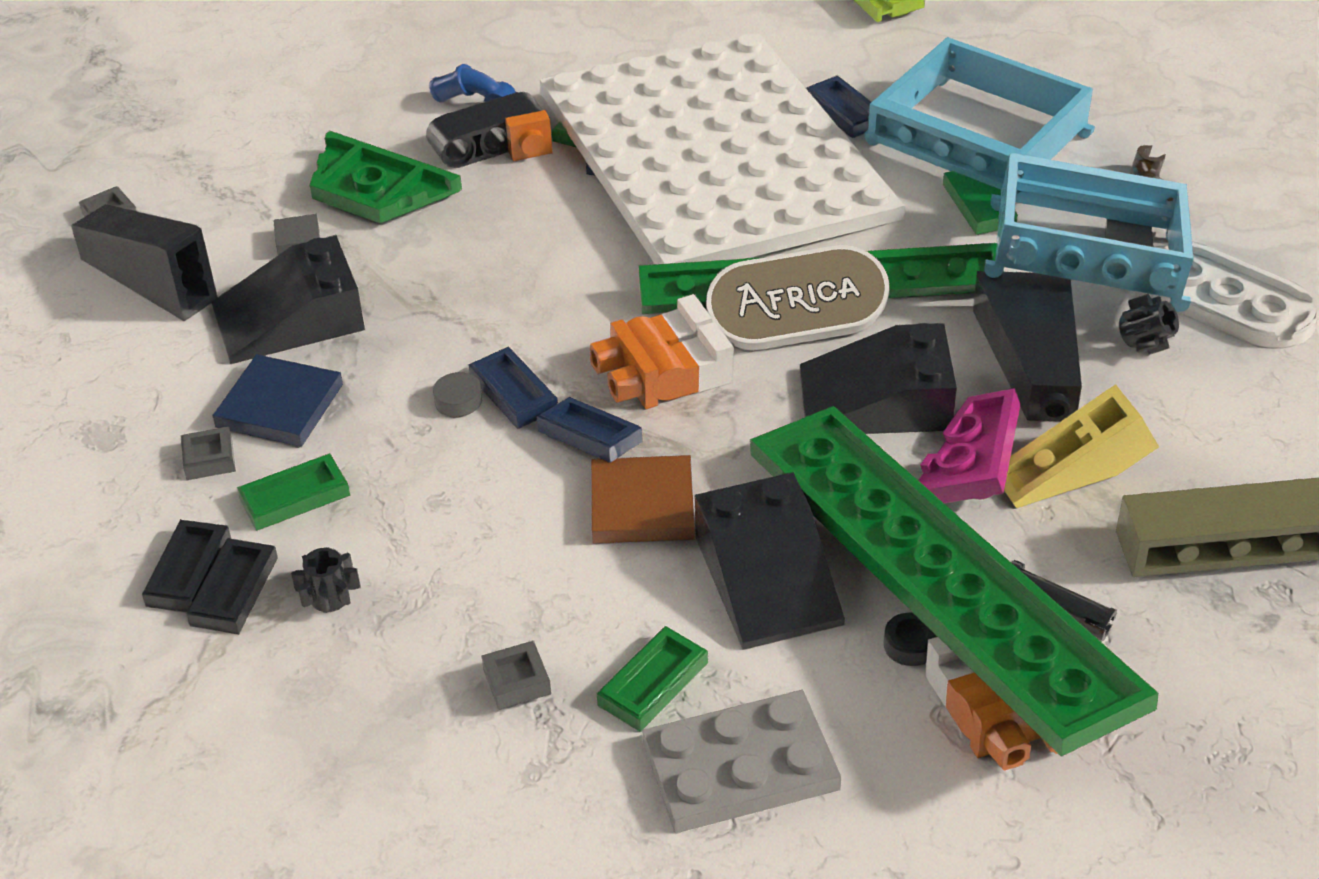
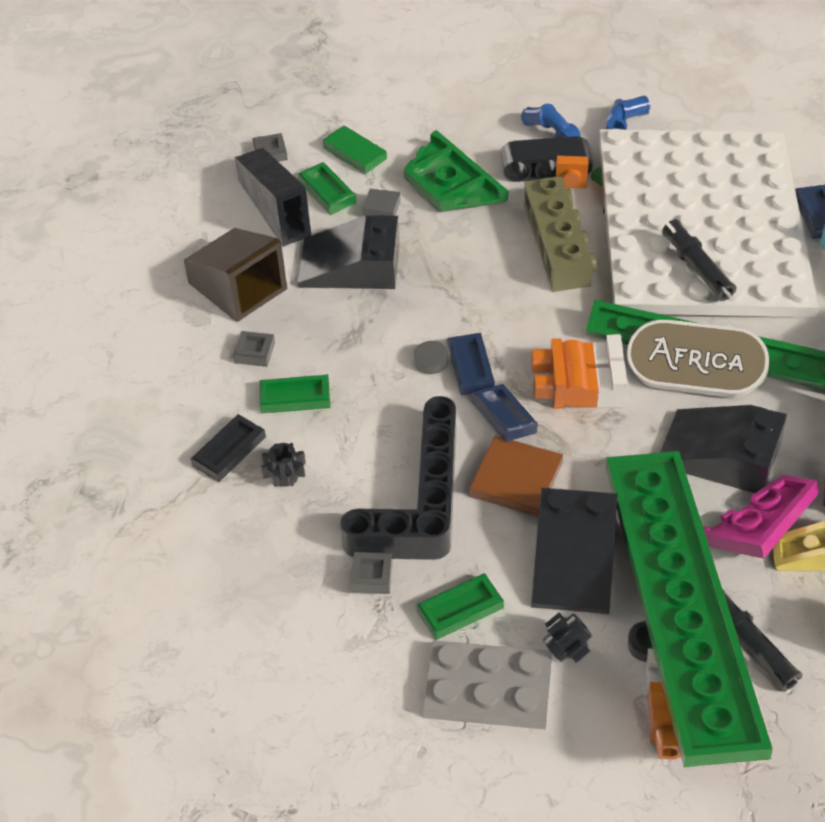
camera: 25 degrees right, 5 degrees up
black tile [142,519,231,612] -> none
dark blue tile [212,354,343,447] -> none
none -> dark brown slope [184,228,288,322]
none -> green tile [298,162,357,215]
none -> green tile [323,125,387,174]
none -> black beam [340,396,457,560]
none -> olive brick [524,176,597,292]
none -> black gear [543,612,593,663]
none -> blue piece [605,95,651,130]
none -> black pin [662,219,737,301]

